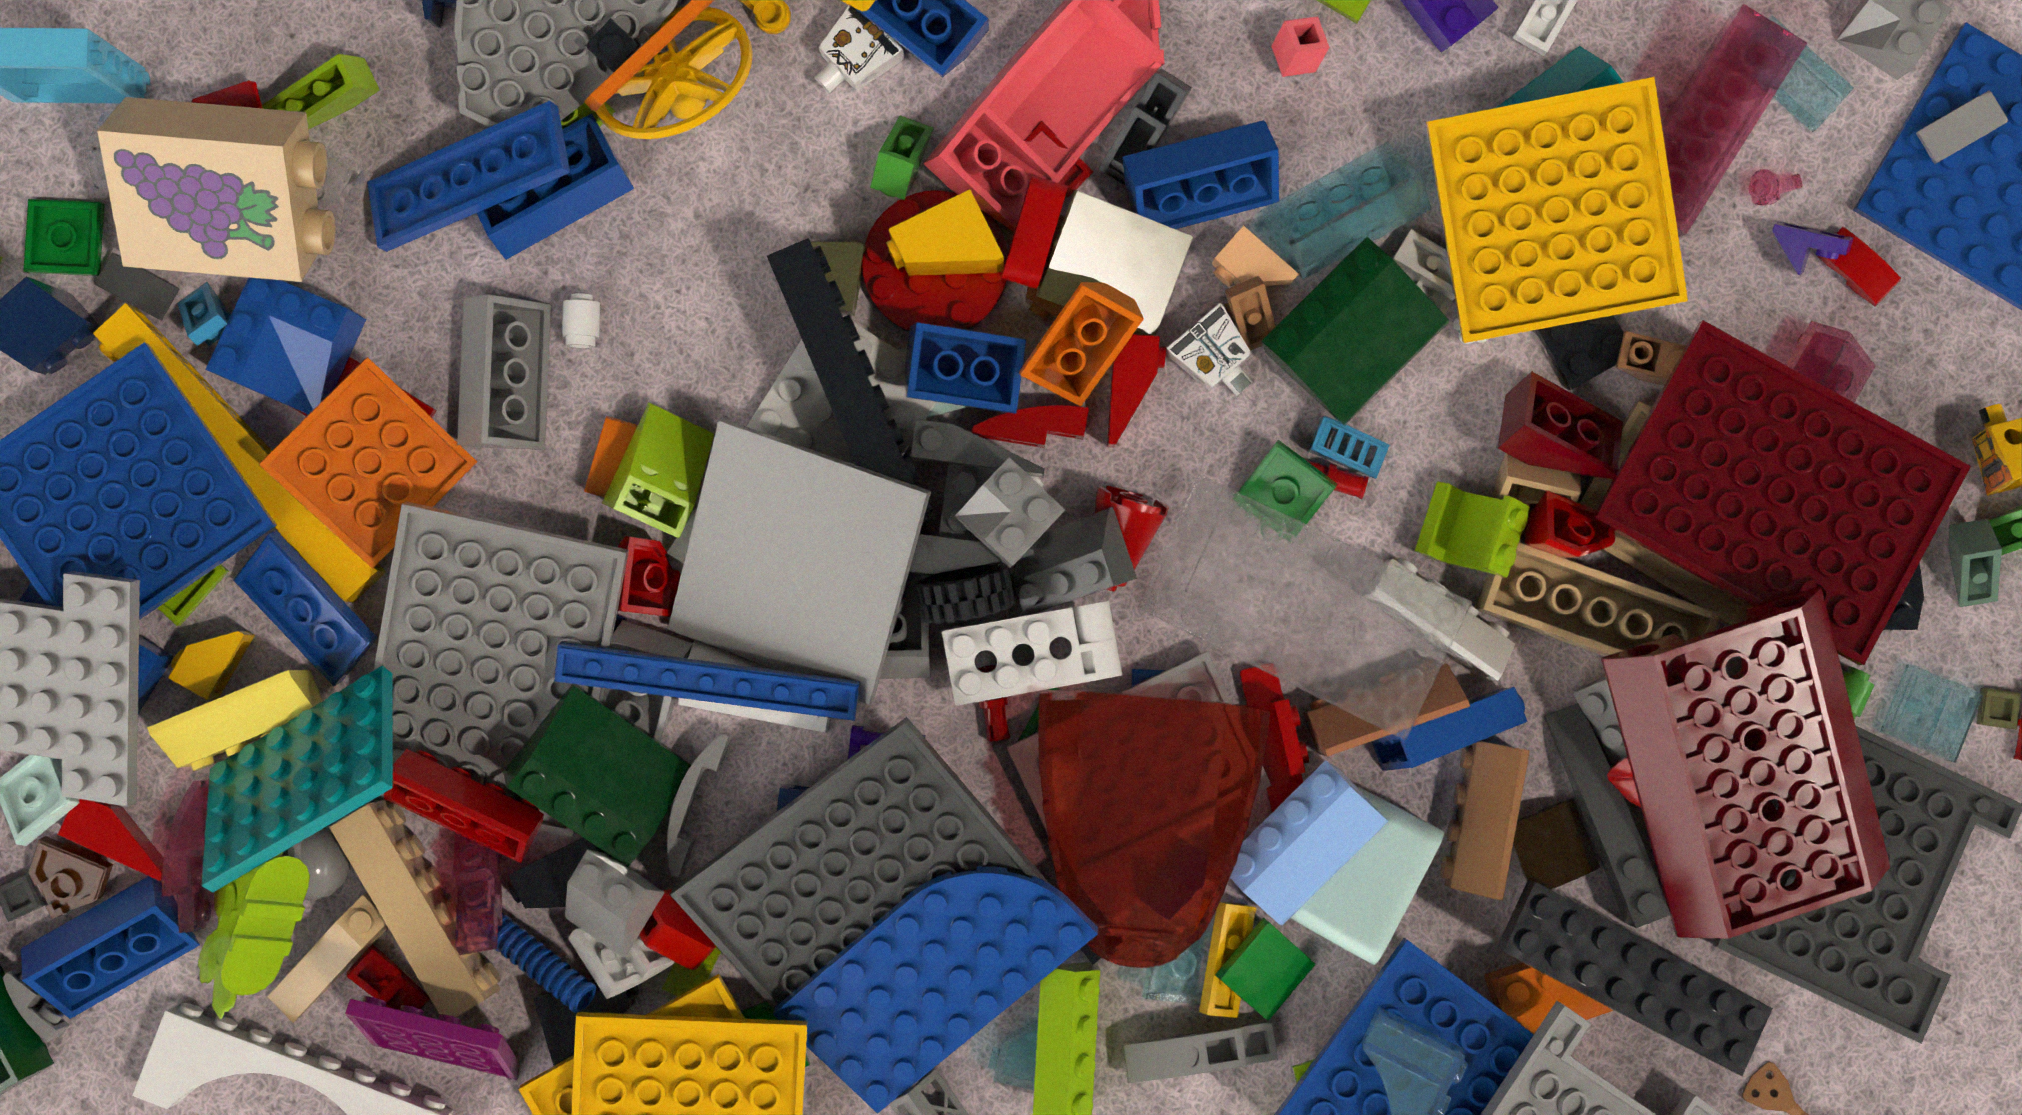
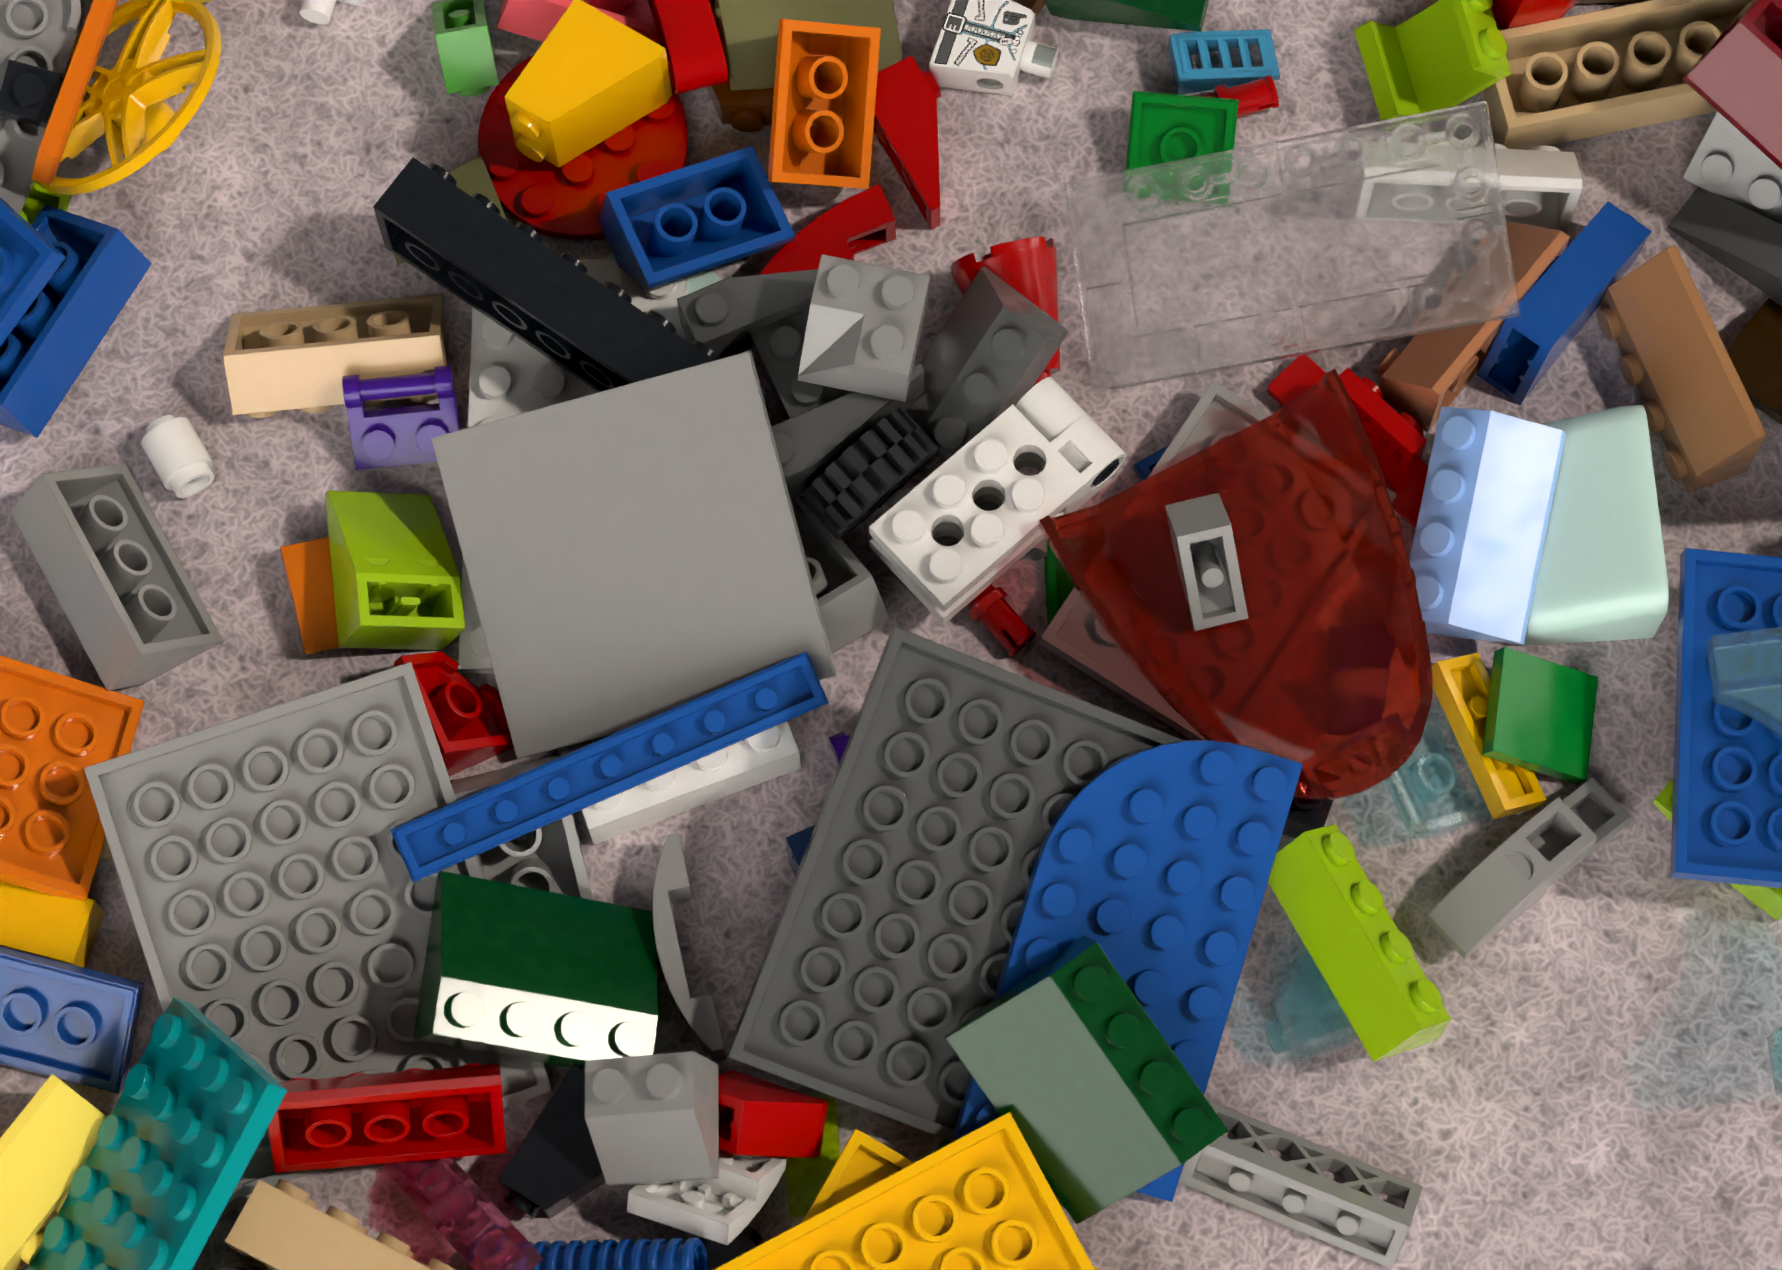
camera: 30 degrees left, 15 degrees down
none -> tan slope [223,294,449,418]
none -> plate [342,365,461,470]
none -> slope [944,936,1228,1224]
none -> light grey slope [1165,493,1248,631]

